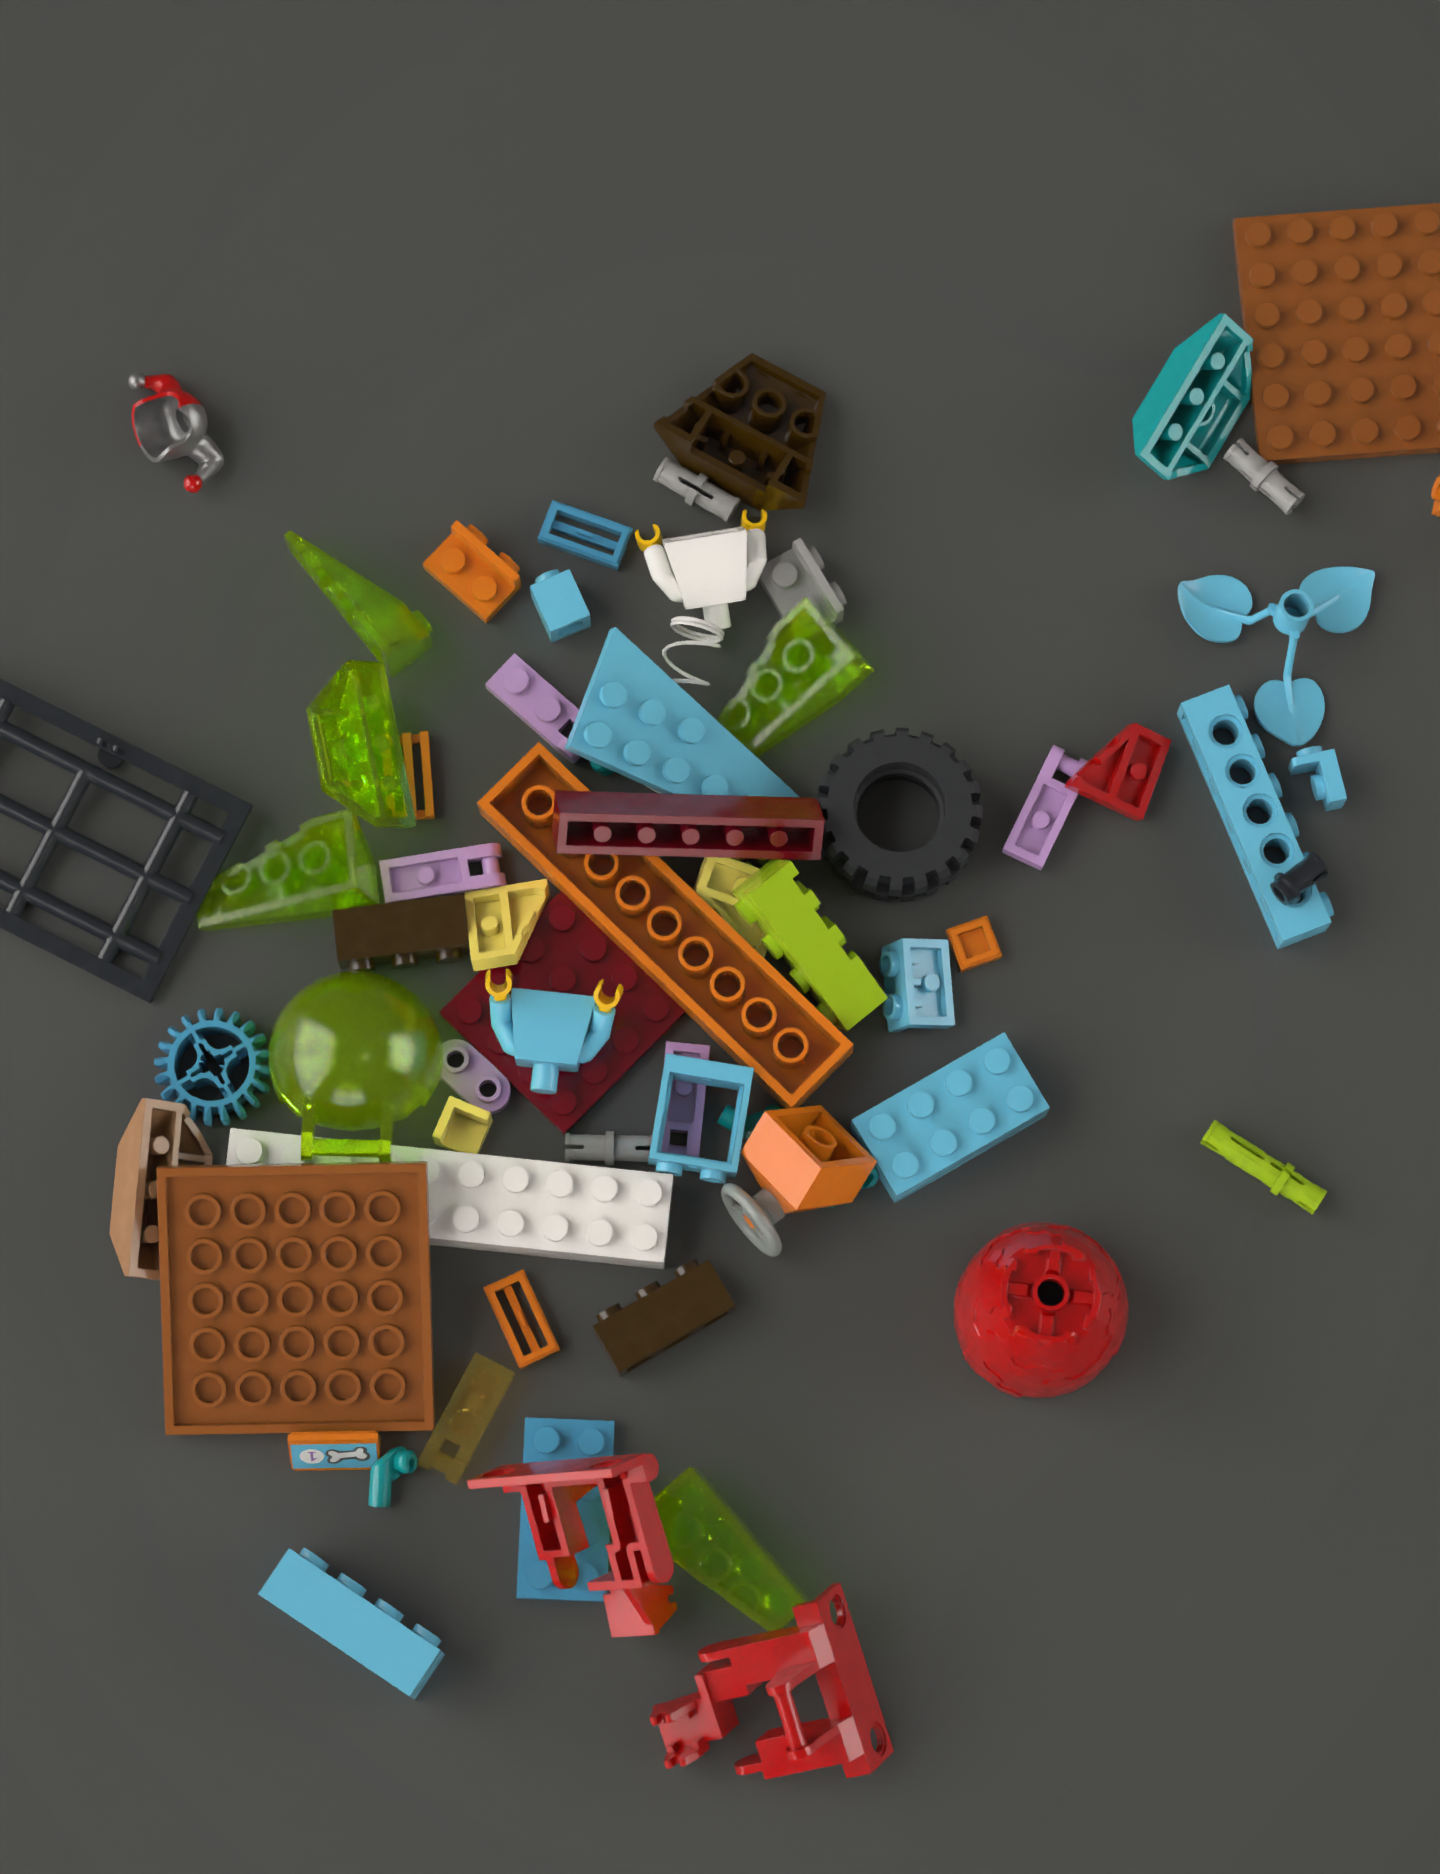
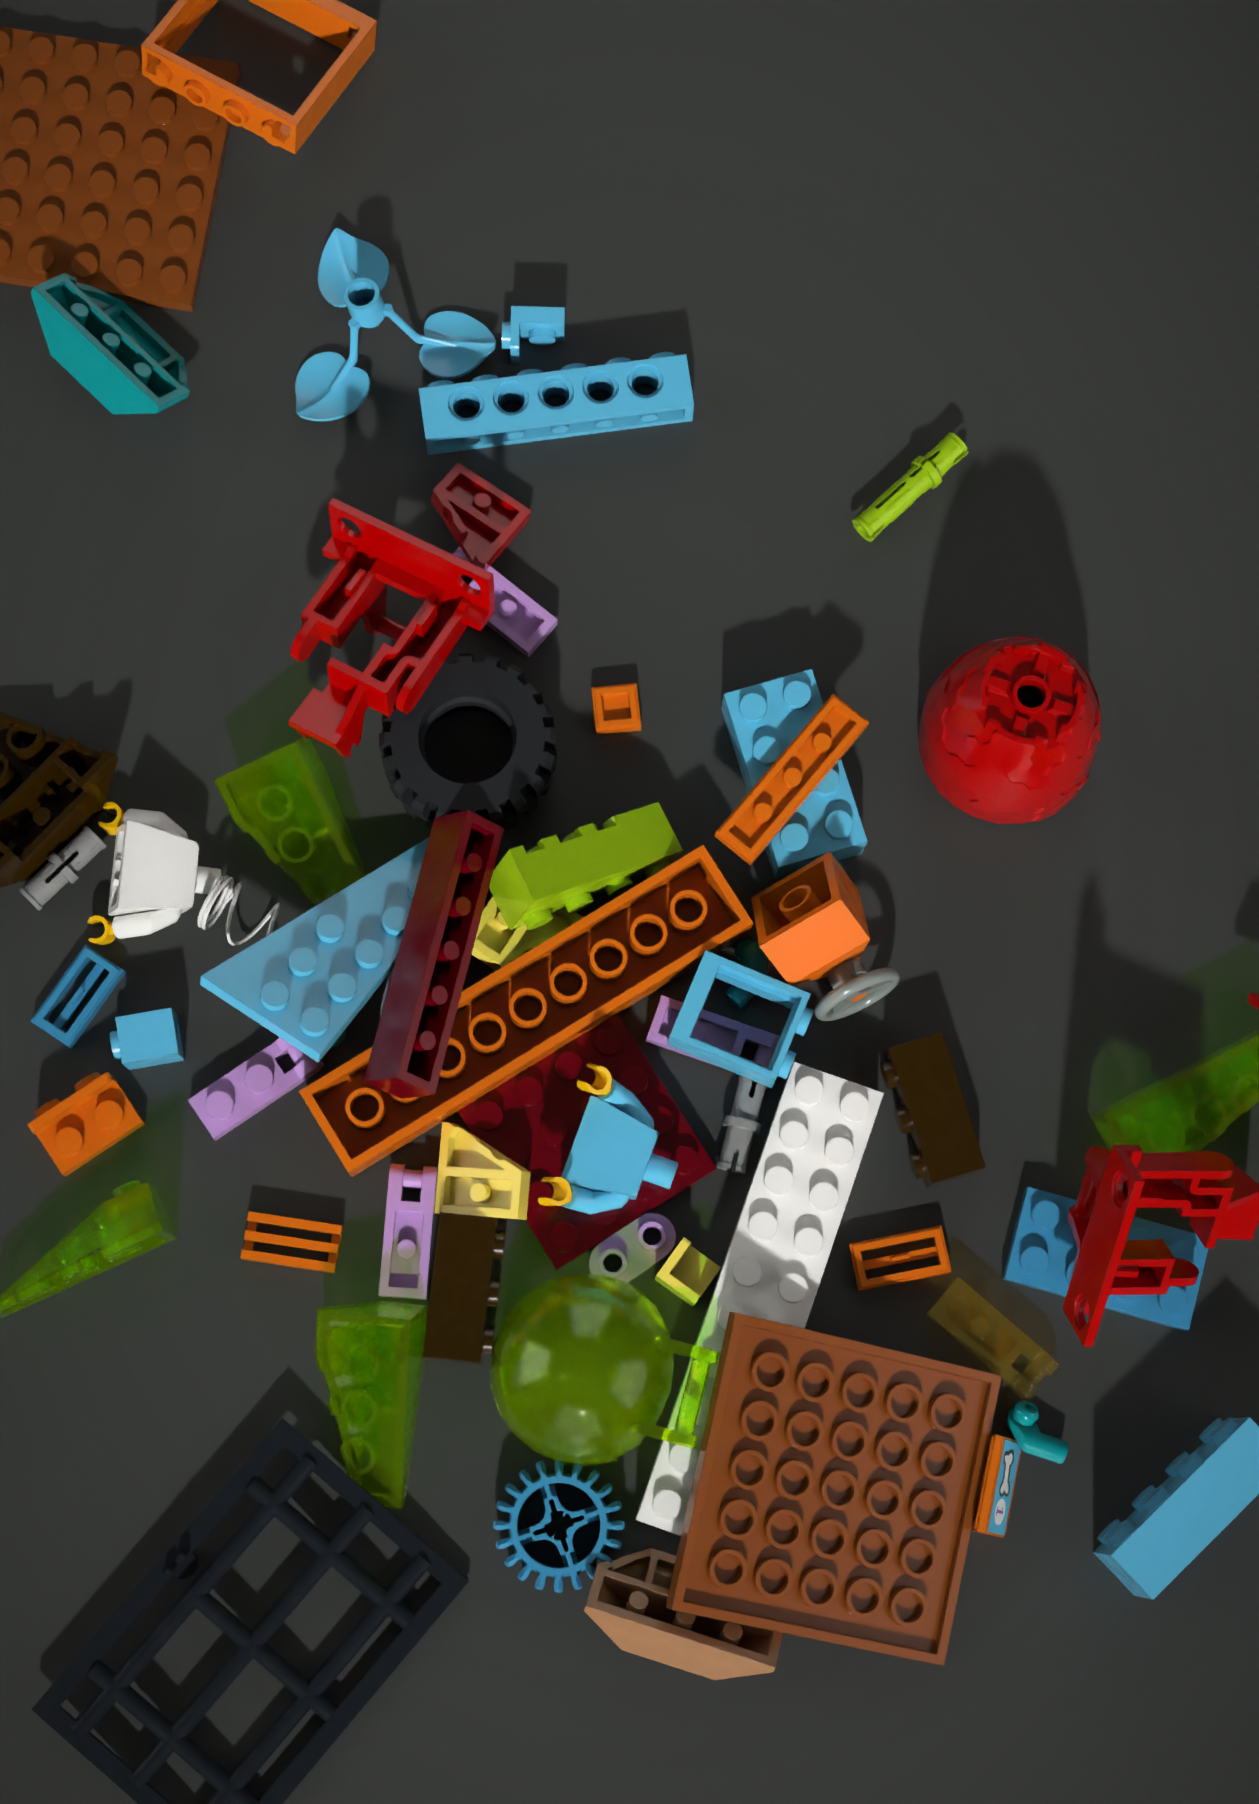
camera: 80 degrees left, 0 degrees up
clear neon green wedge [306,660,417,828] -> none
light grey bracket [759,538,847,645] -> none
medium azure bracket [879,938,955,1032] -> none
light grey pin [1223,438,1305,515] -> none
black pin [1270,852,1328,905] -> none
none -> red container [288,498,495,759]
none -> orange tile [714,693,870,866]

